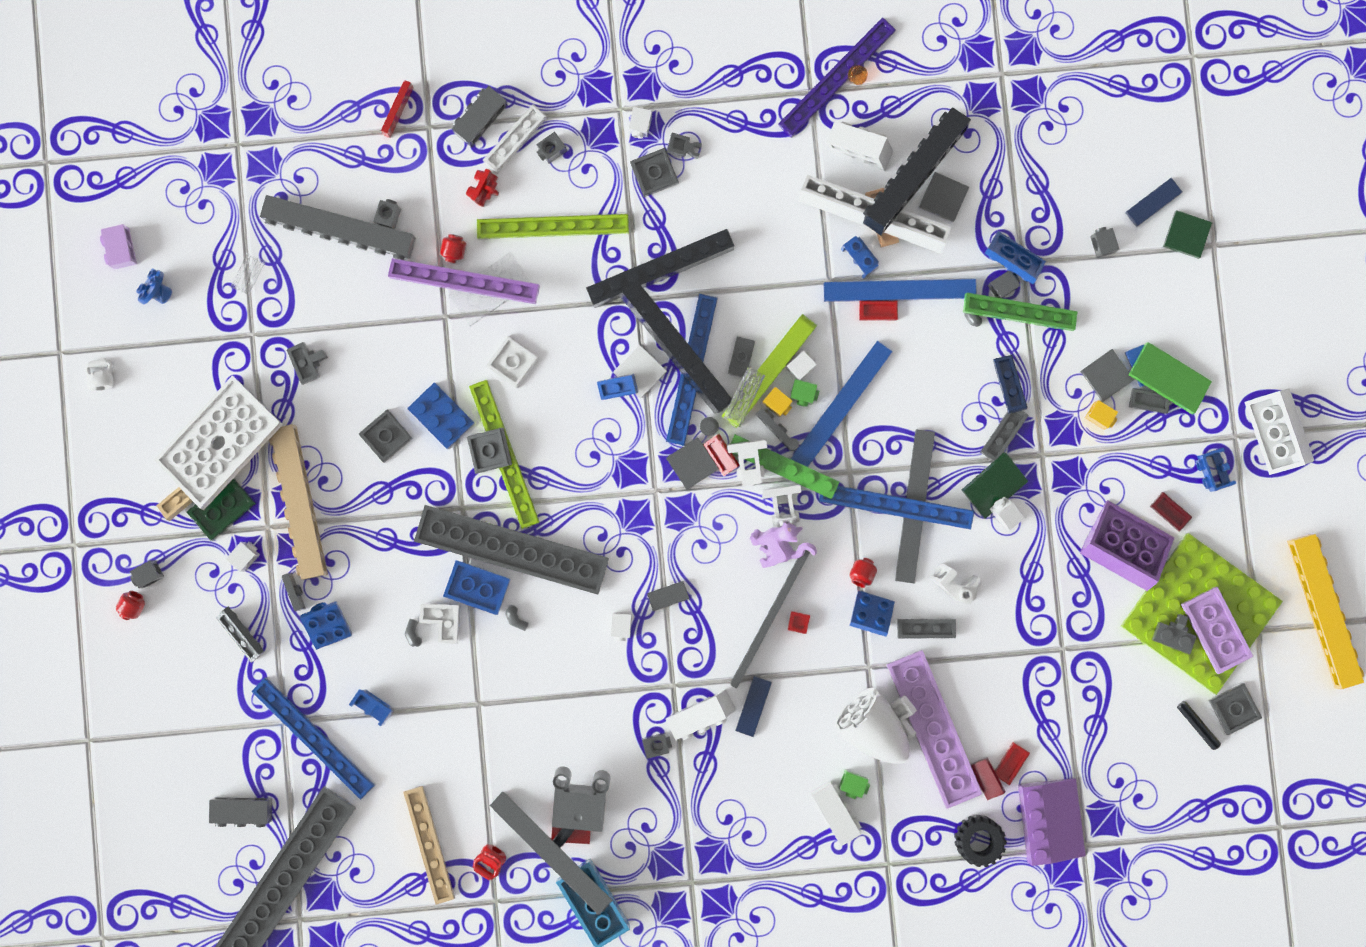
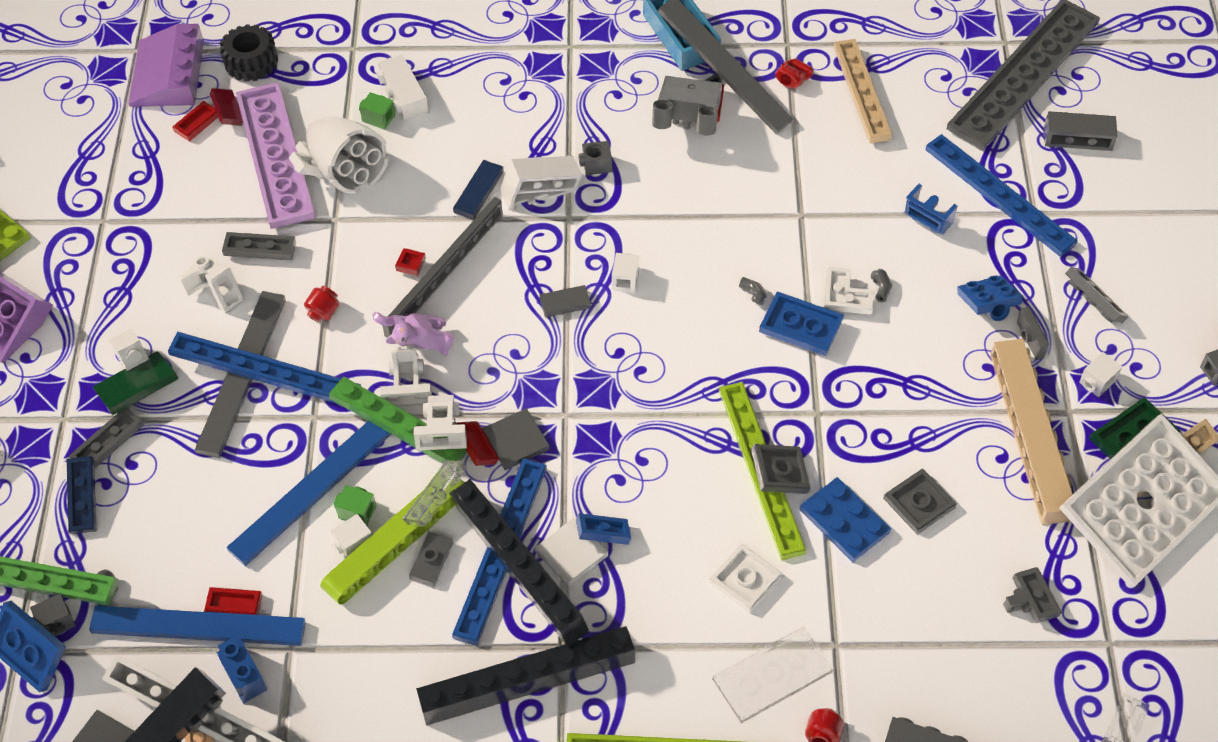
camera: 175 degrees left, 30 degrees down
medium lavender plate [388,258,540,305] -> none
dark grey plate [414,505,609,595] -> none
dark grey plate [700,417,719,436] -> none
dark grey plate [755,408,799,451] -> none
yellow brick [762,387,793,417] -> none
blue plate [849,590,895,637] -> none

